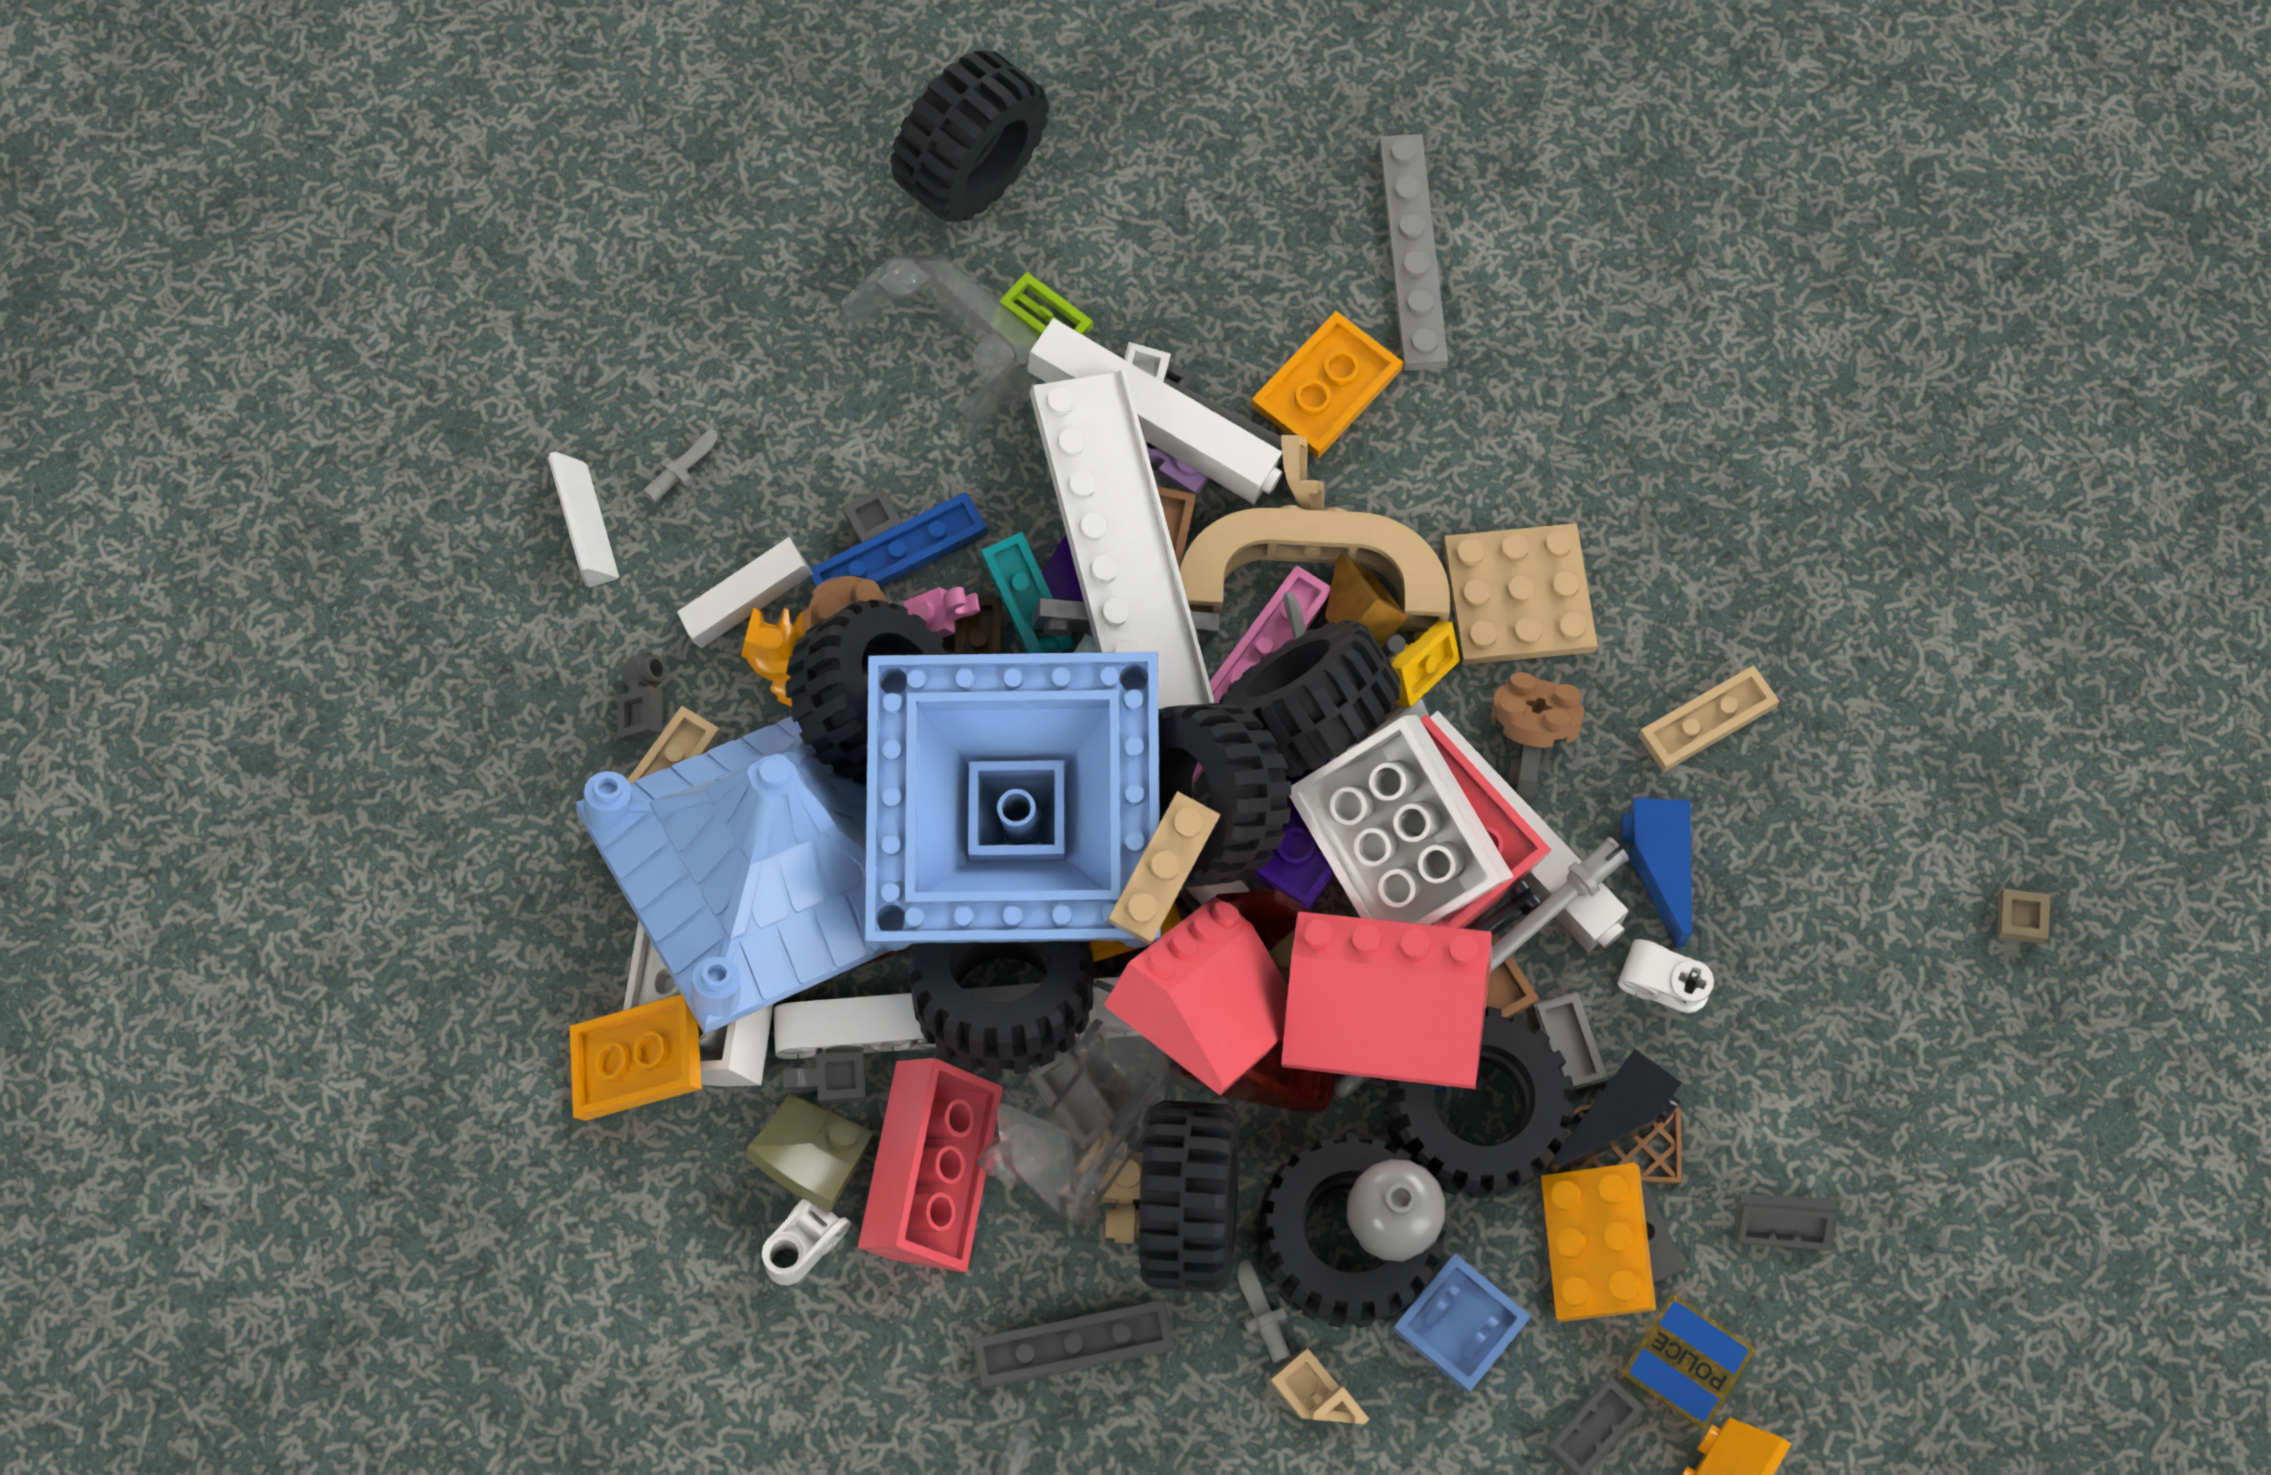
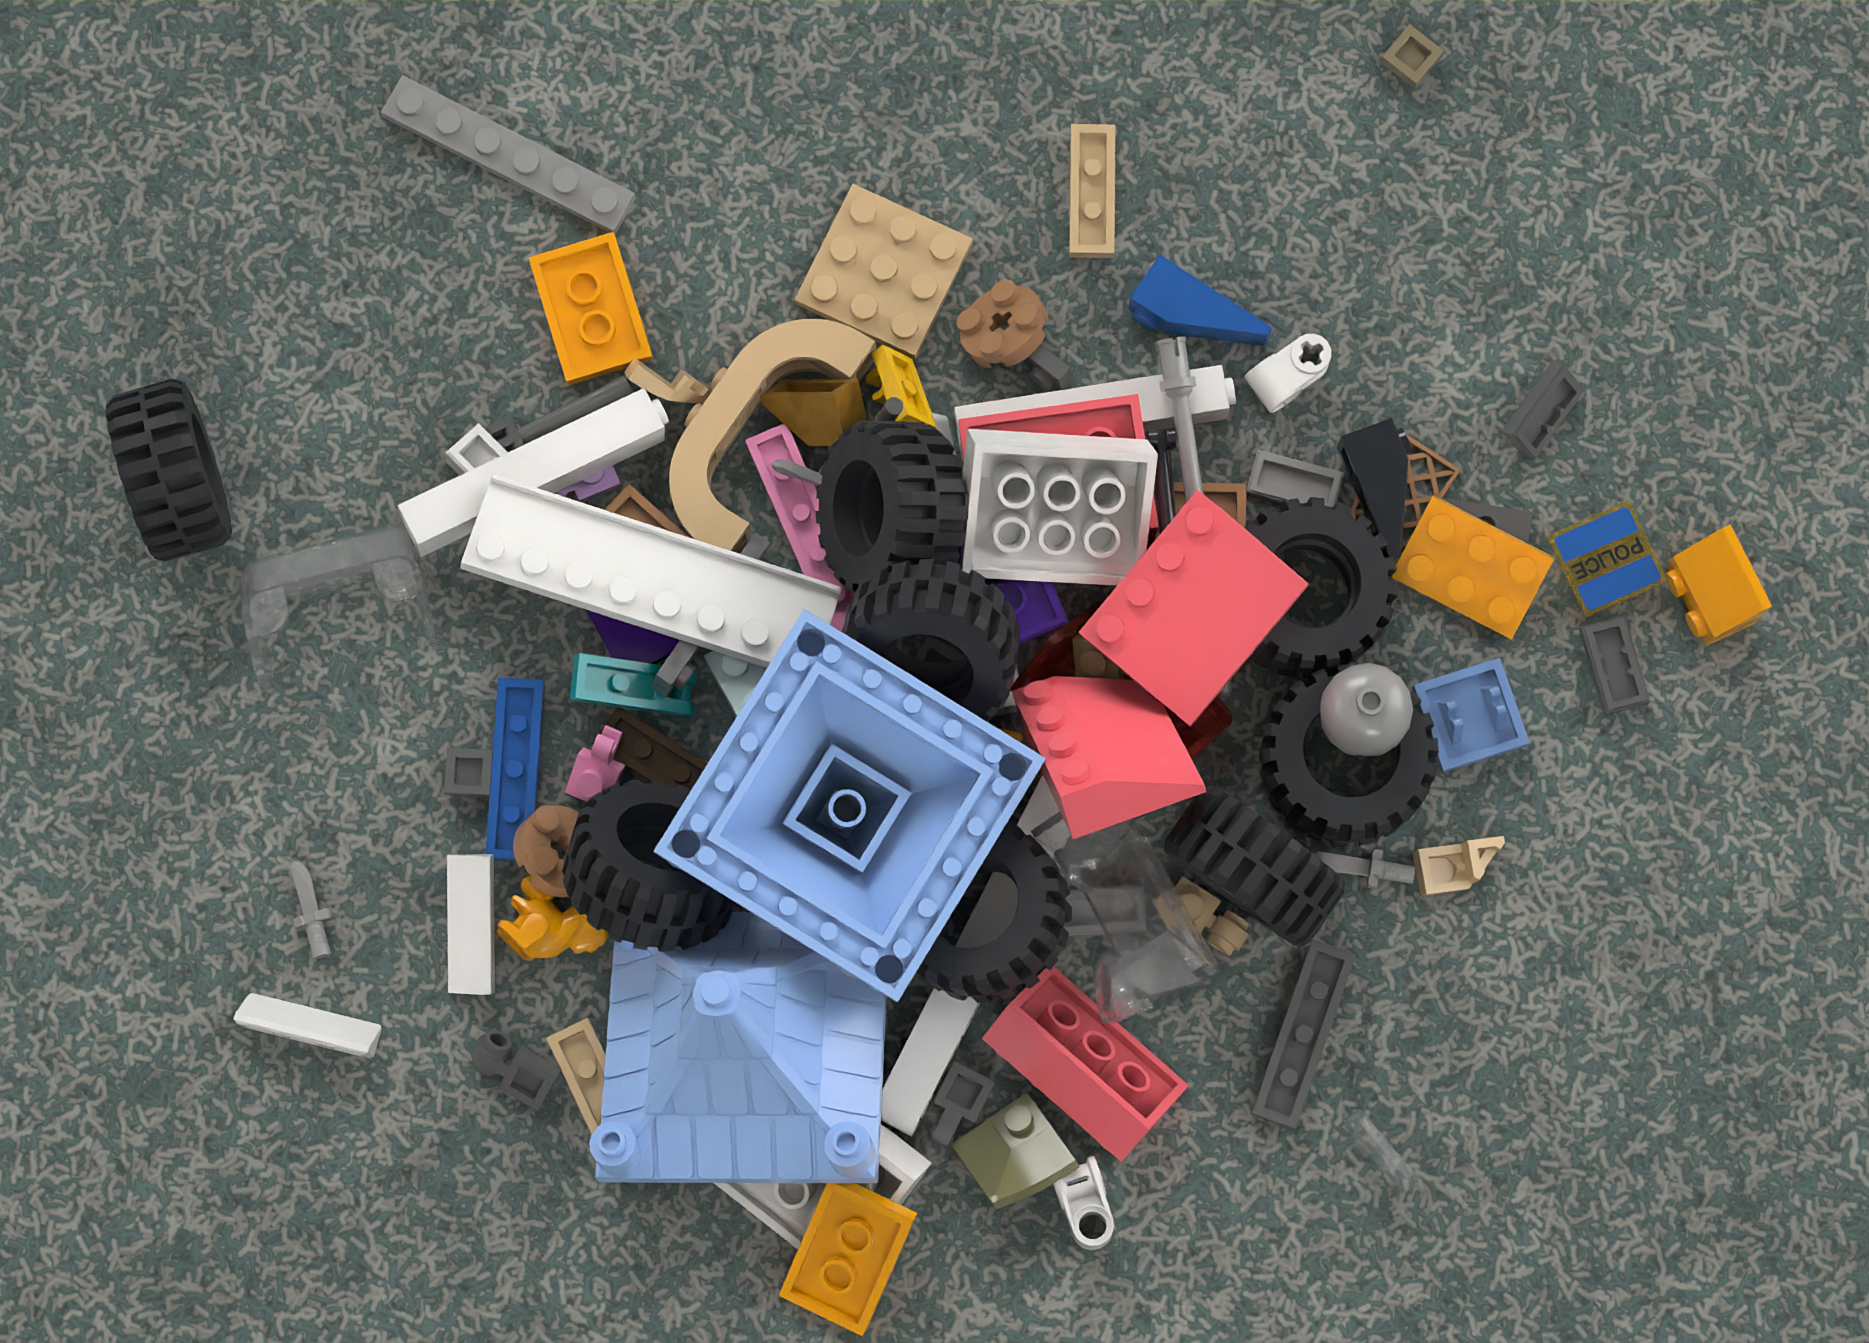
camera: 55 degrees left, 10 degrees up
lime tile [999,272,1093,338] -> none
tan plate [1107,791,1221,945] -> none

